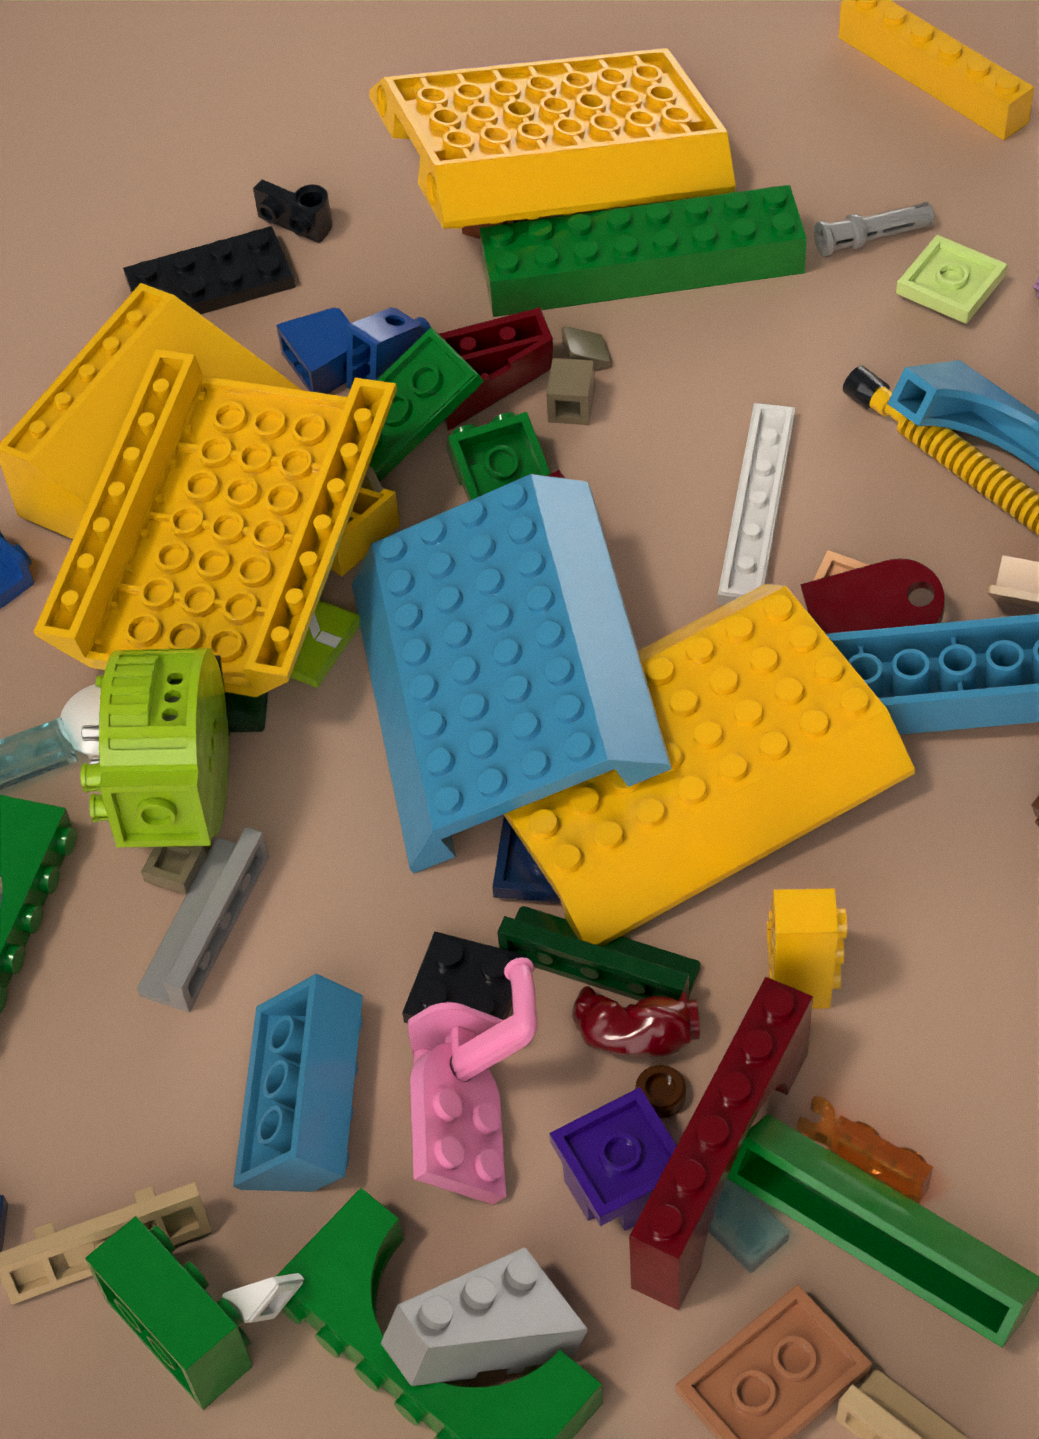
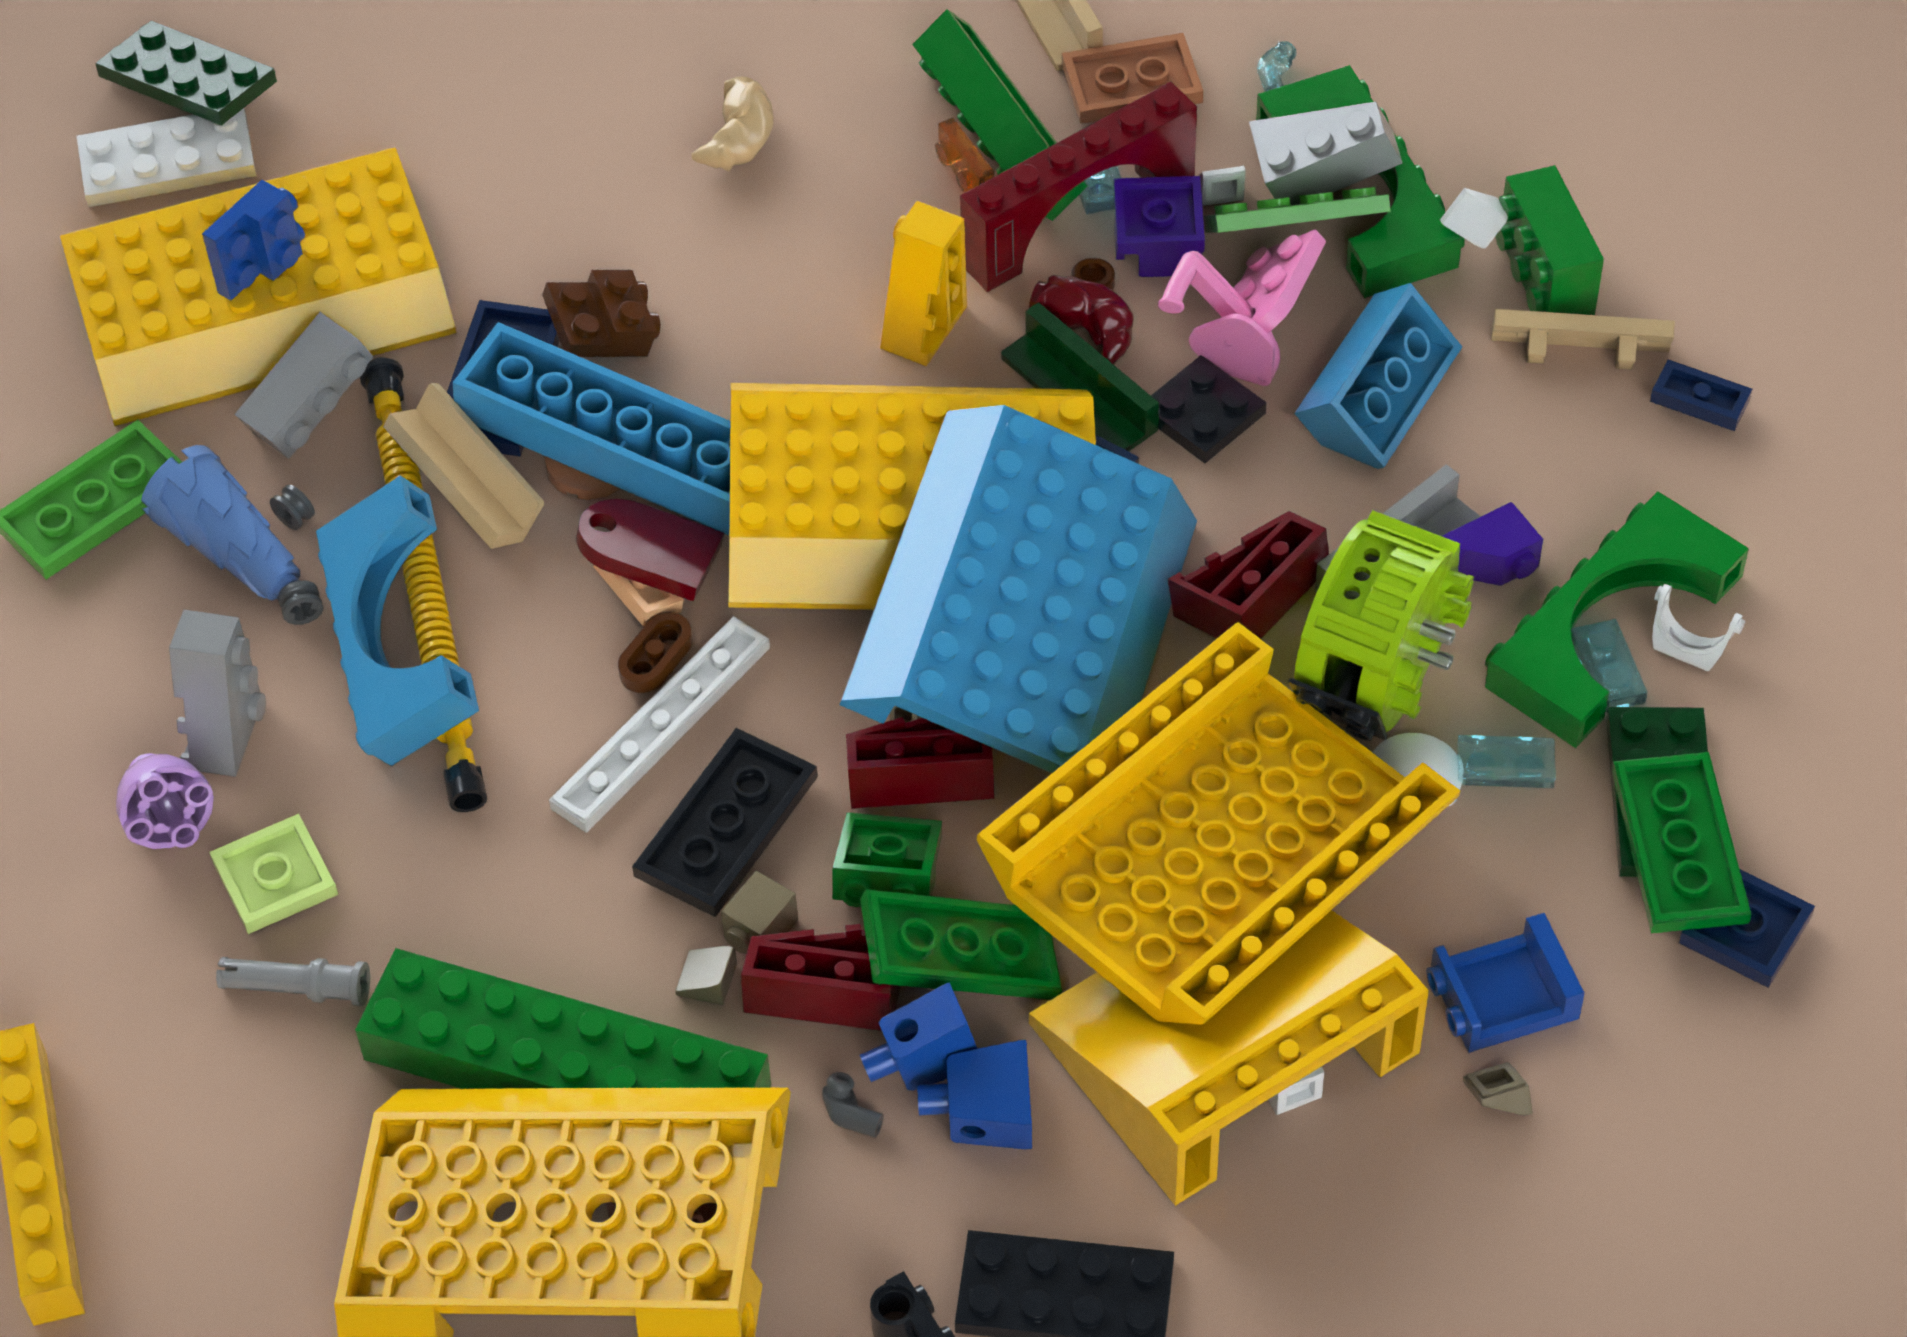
camera: 155 degrees left, 0 degrees up
none -> reddish brown plate [618,612,693,693]
none -> black plate [632,728,818,917]
none -> dark grey arm [822,1072,884,1138]
none -> dark red wedge [1168,511,1329,639]
none -> white slope [1200,166,1246,206]
none -> bright green plate [1204,187,1391,233]
none -> dark purple slope [1442,502,1543,586]

